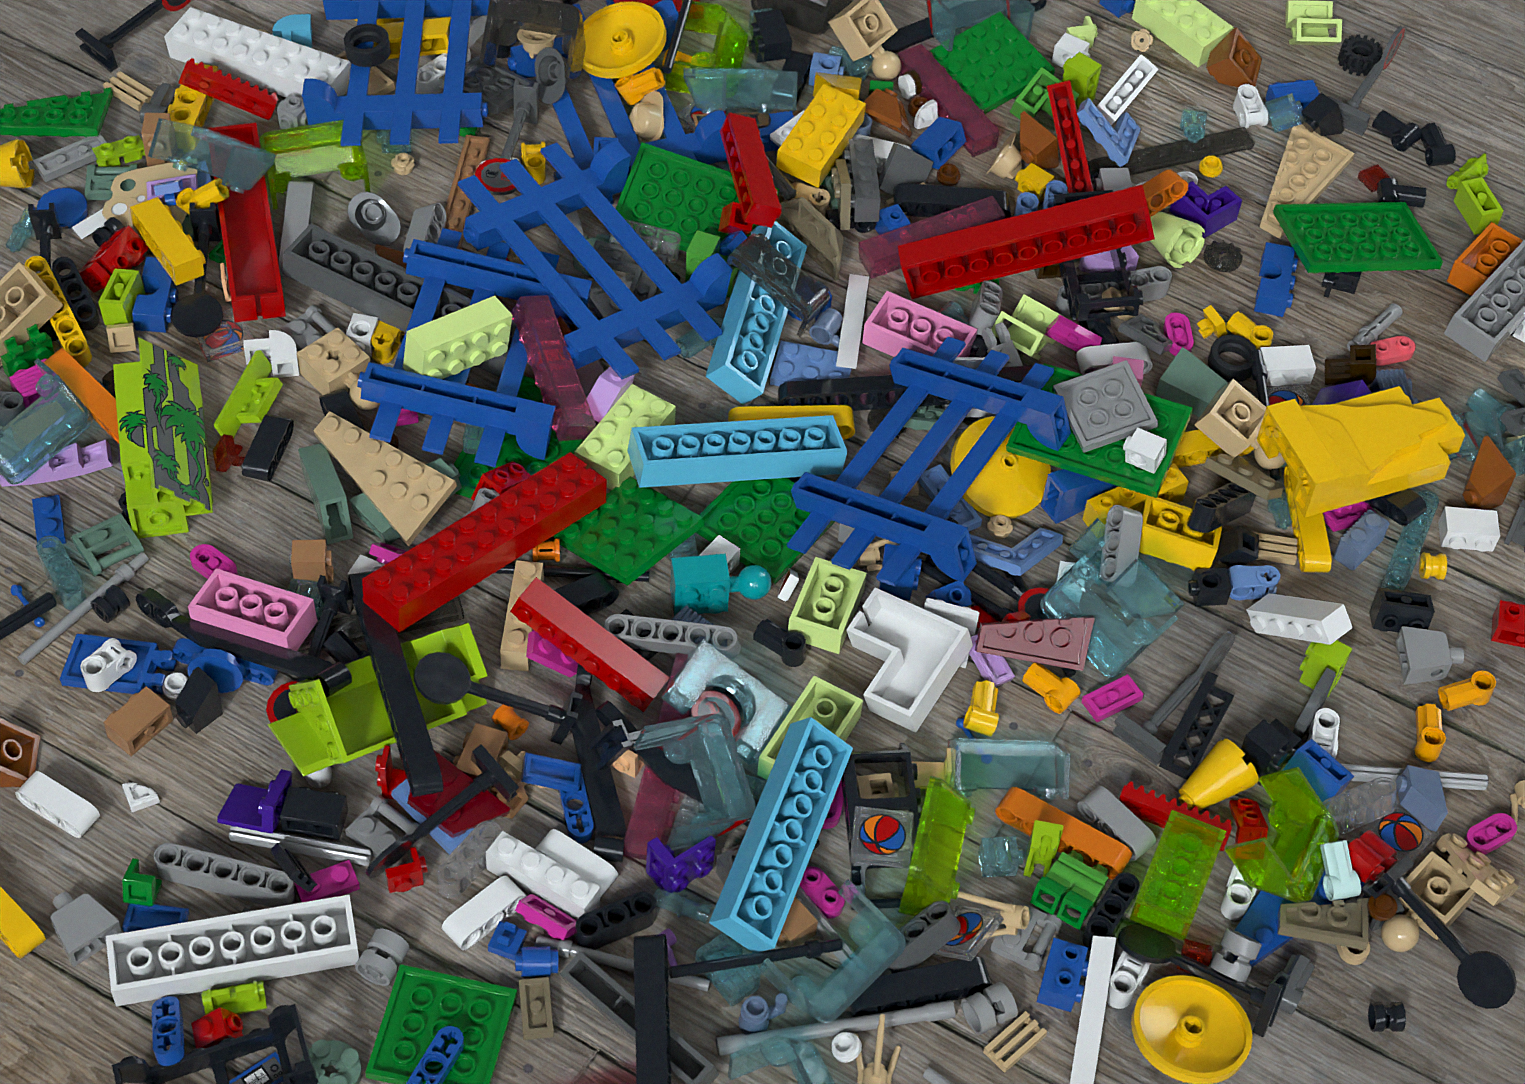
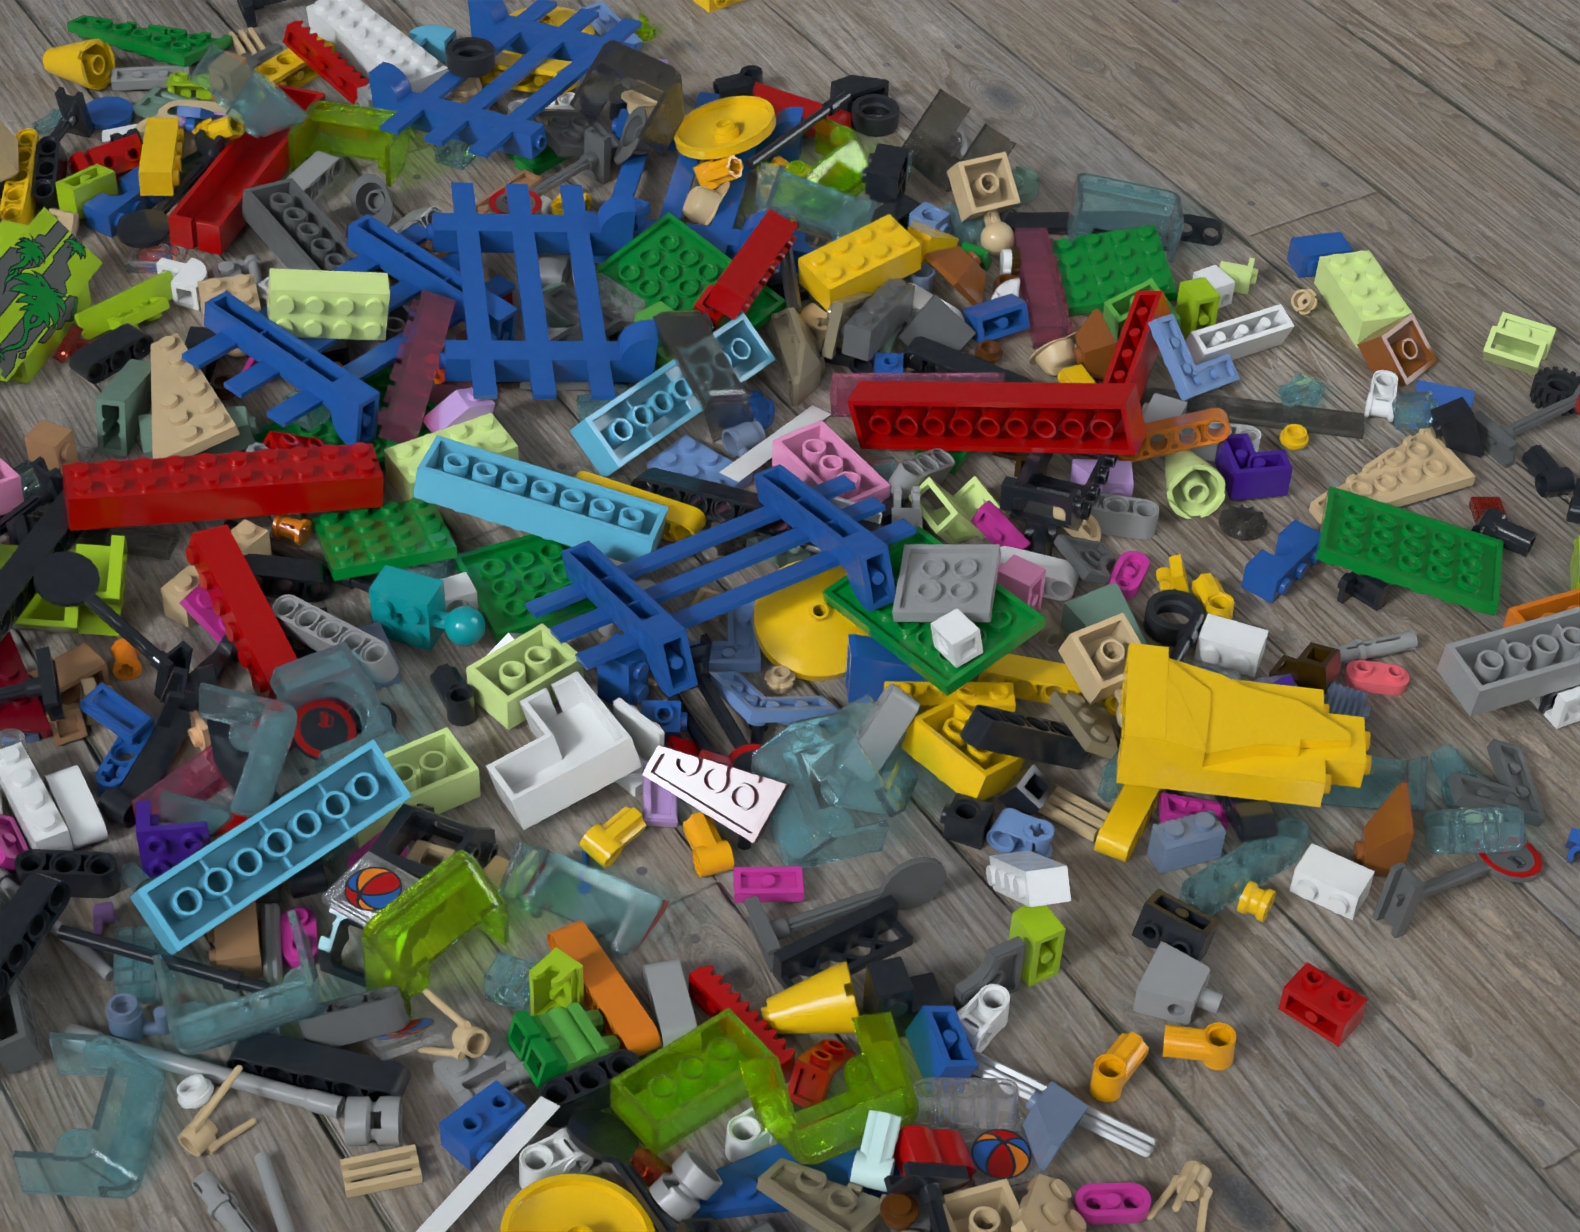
camera: 30 degrees right, 10 degrees down
tan plate [391,153,415,175] -> none

